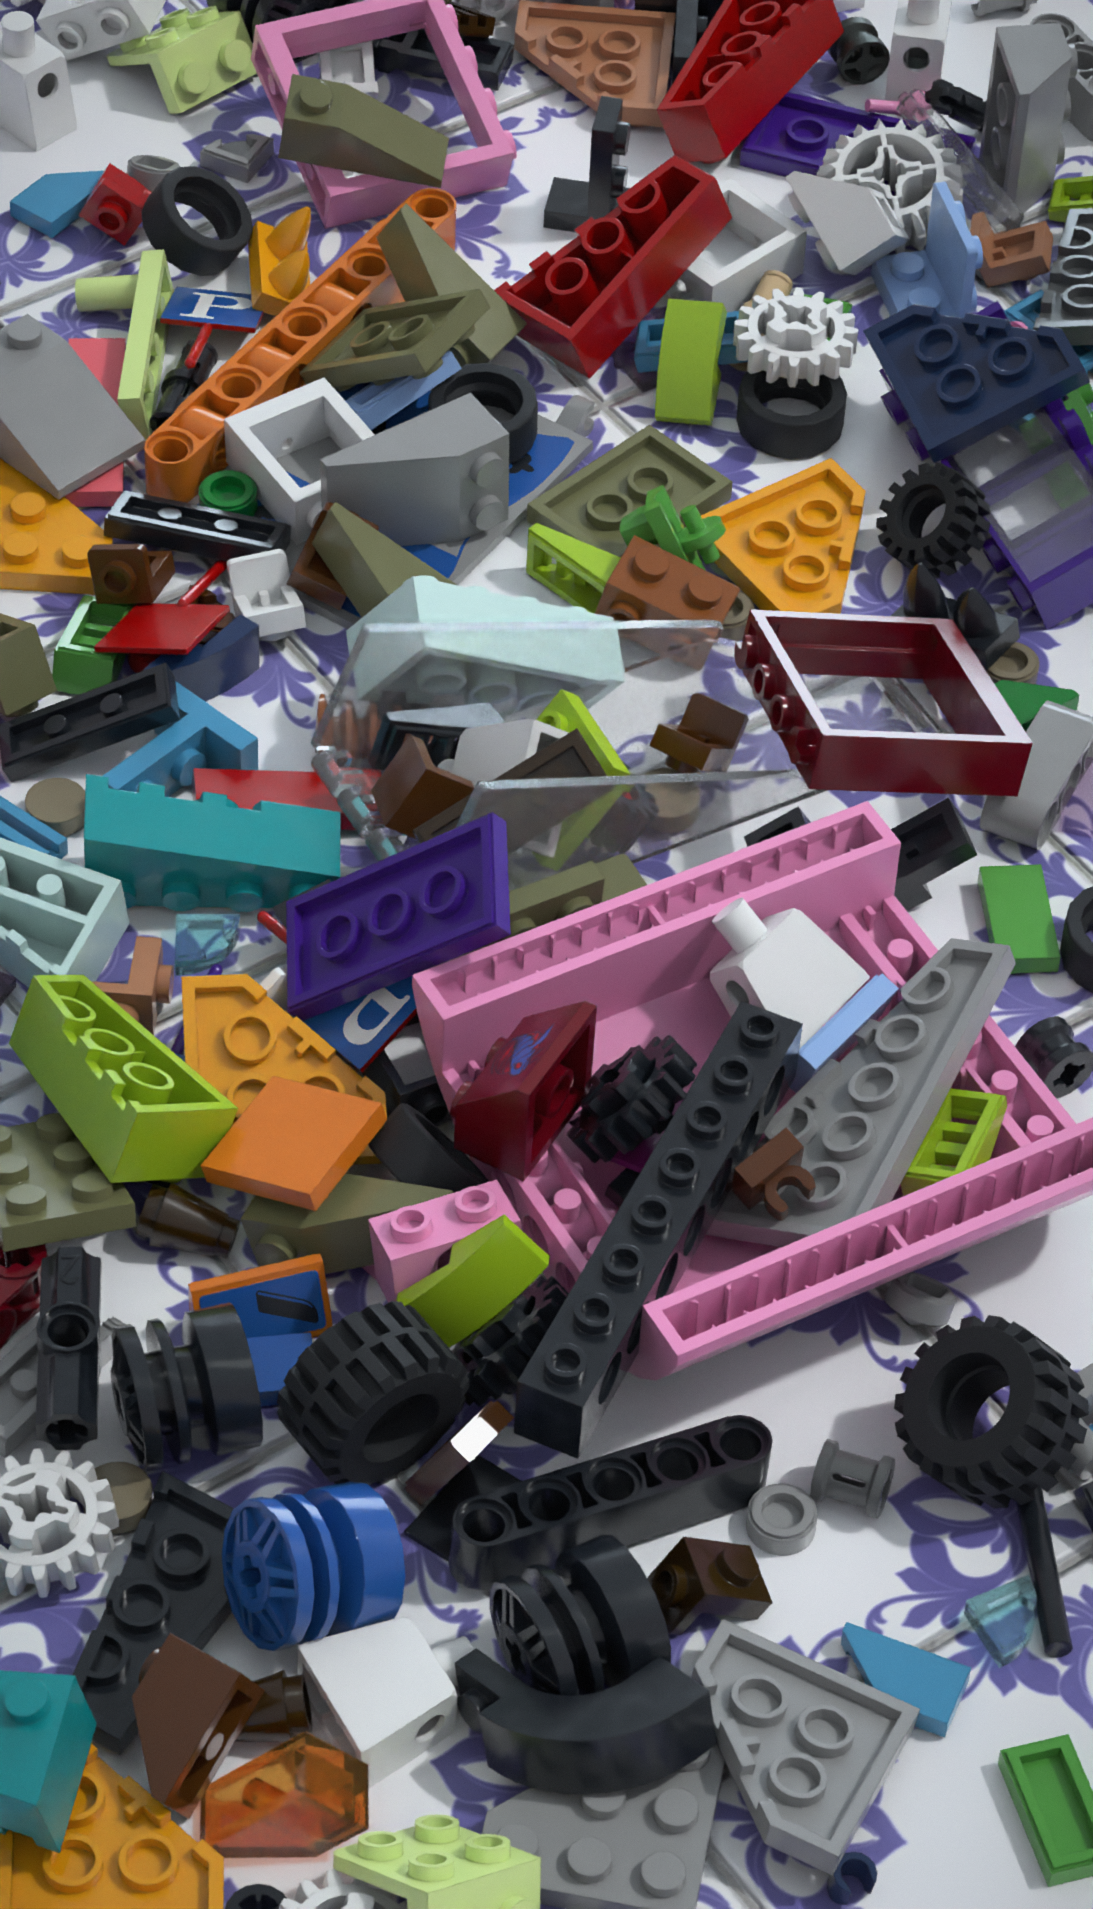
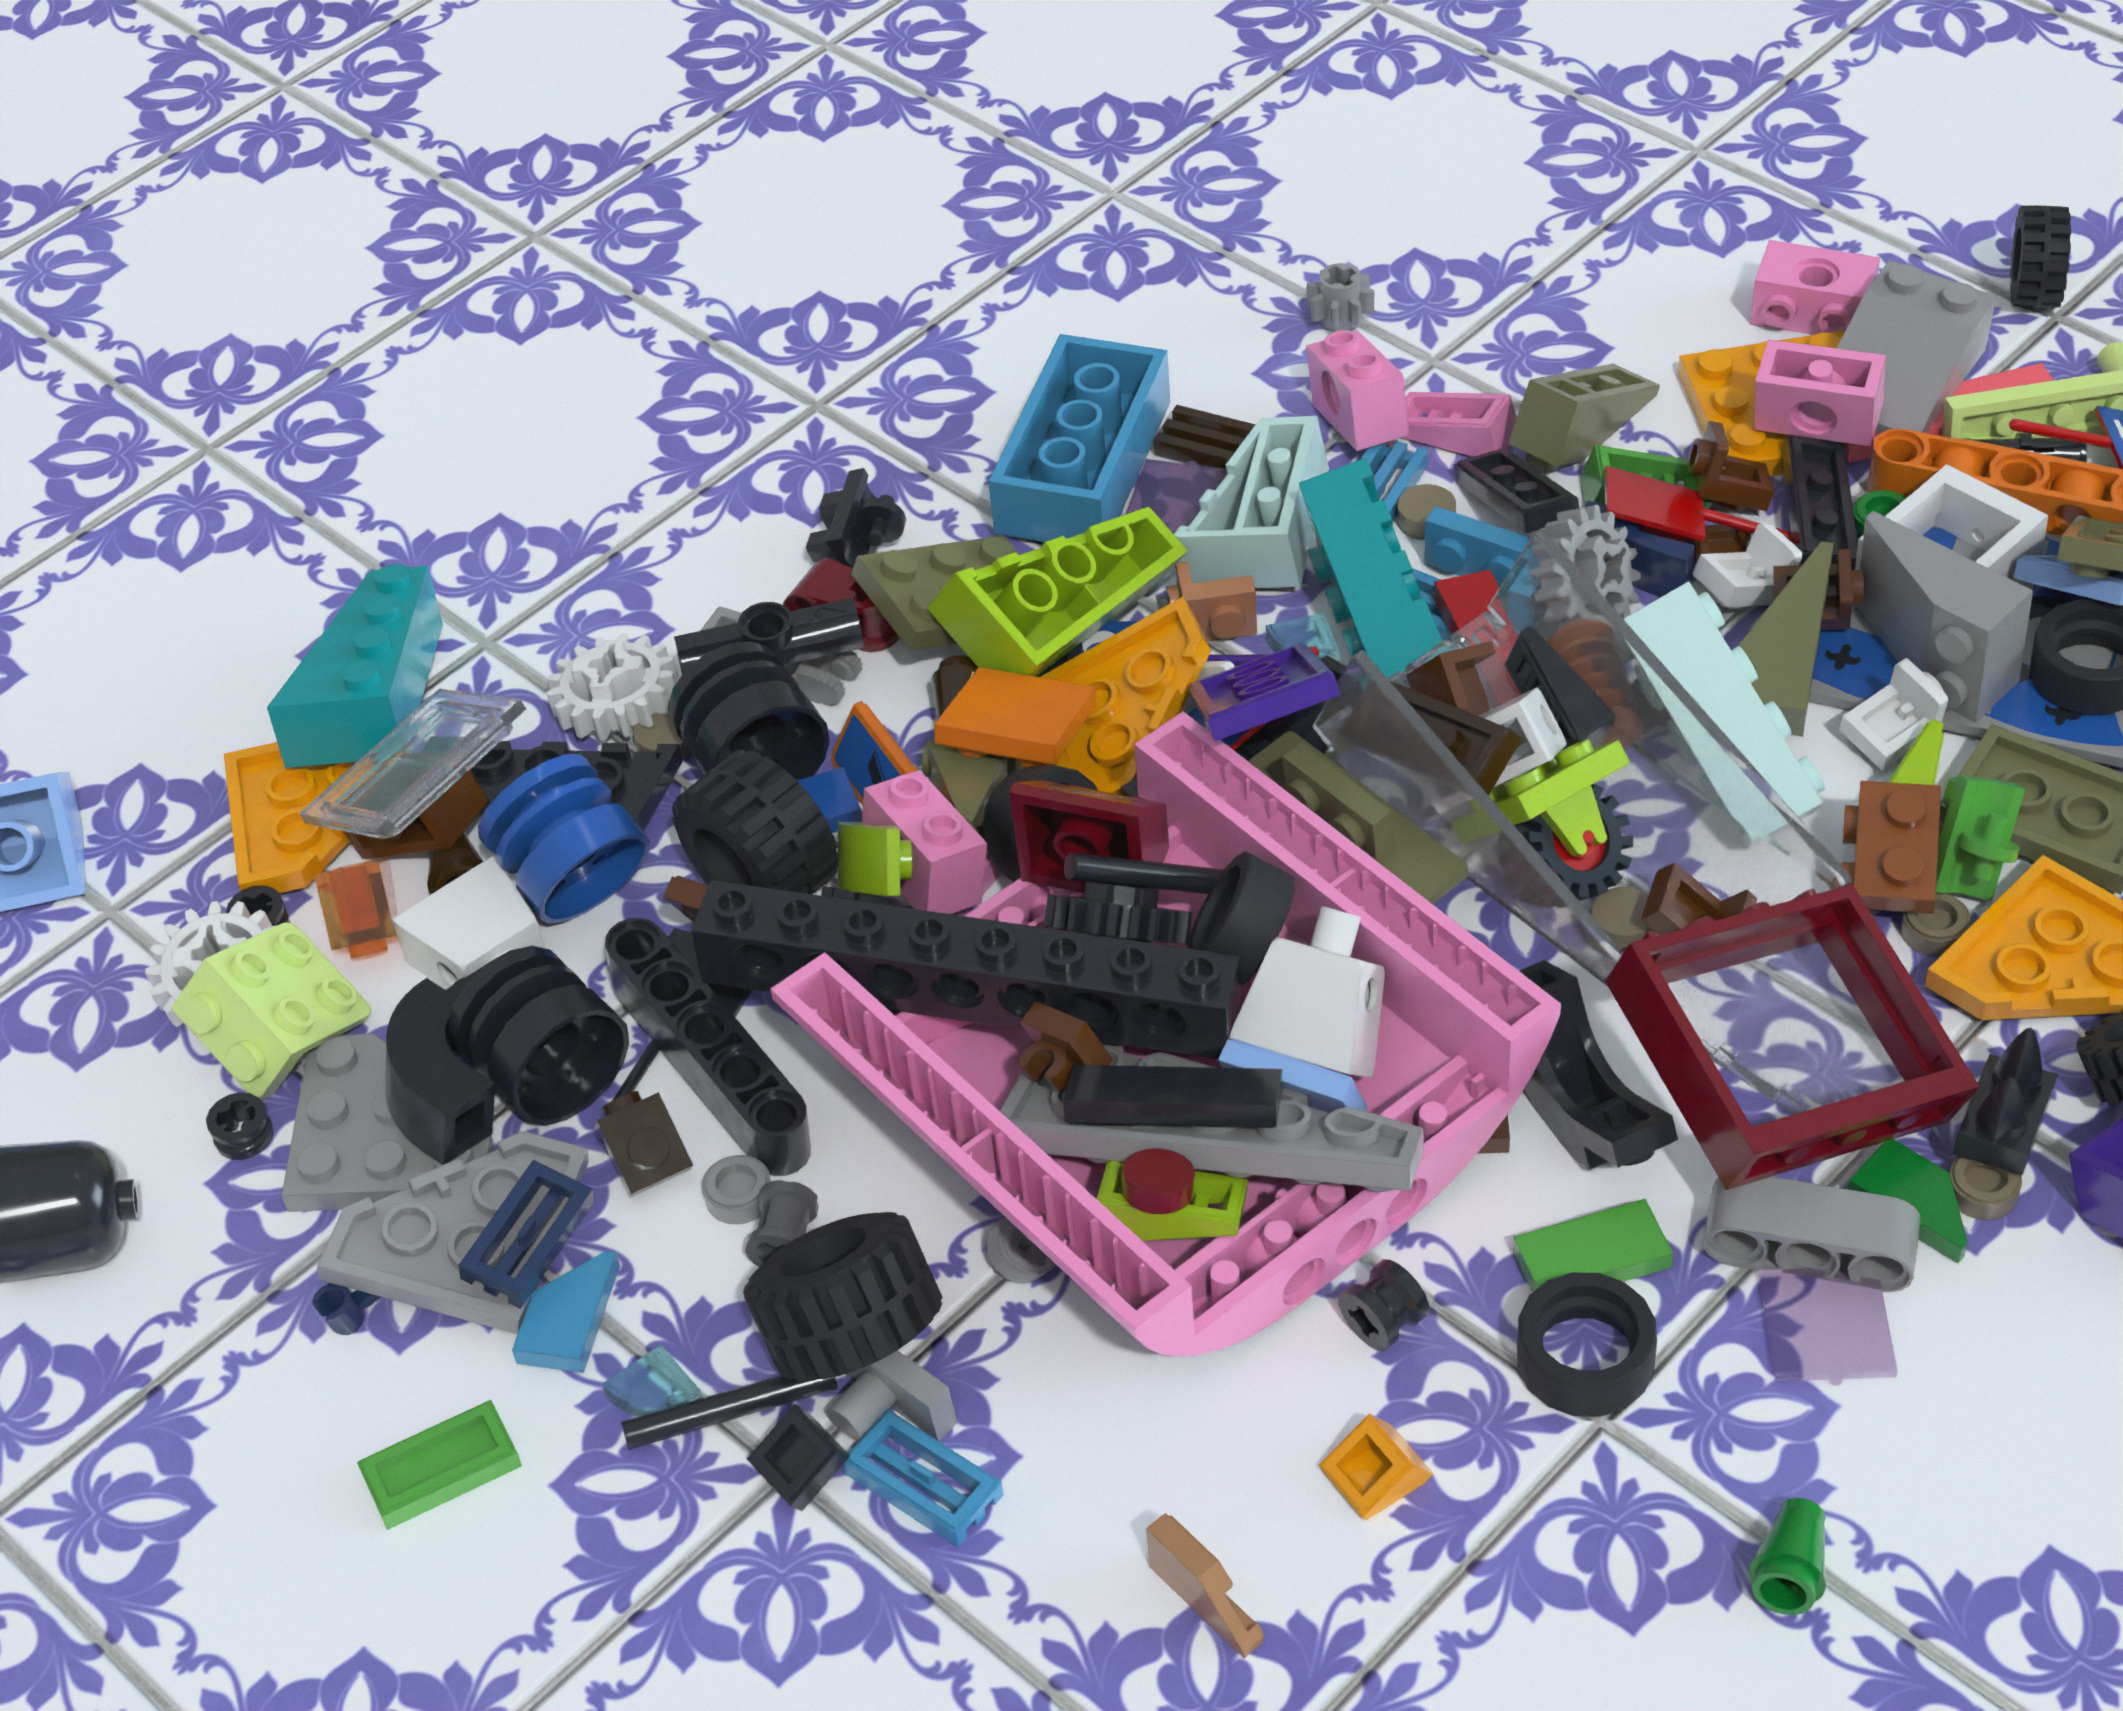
camera: 85 degrees right, 0 degrees up
none -> clear piece [299,688,526,839]
none -> dark blue tile [459,1160,594,1309]
none -> black tile [1063,1065,1283,1128]
none -> black bar [1064,853,1224,894]
none -> dark red tile [1122,1148,1195,1214]
none -> black tyre [1186,851,1295,986]
none -> light grey gear [1536,505,1641,630]
none -> bright pink brick [1754,339,1886,446]
none -> white bracket [1839,658,1948,771]

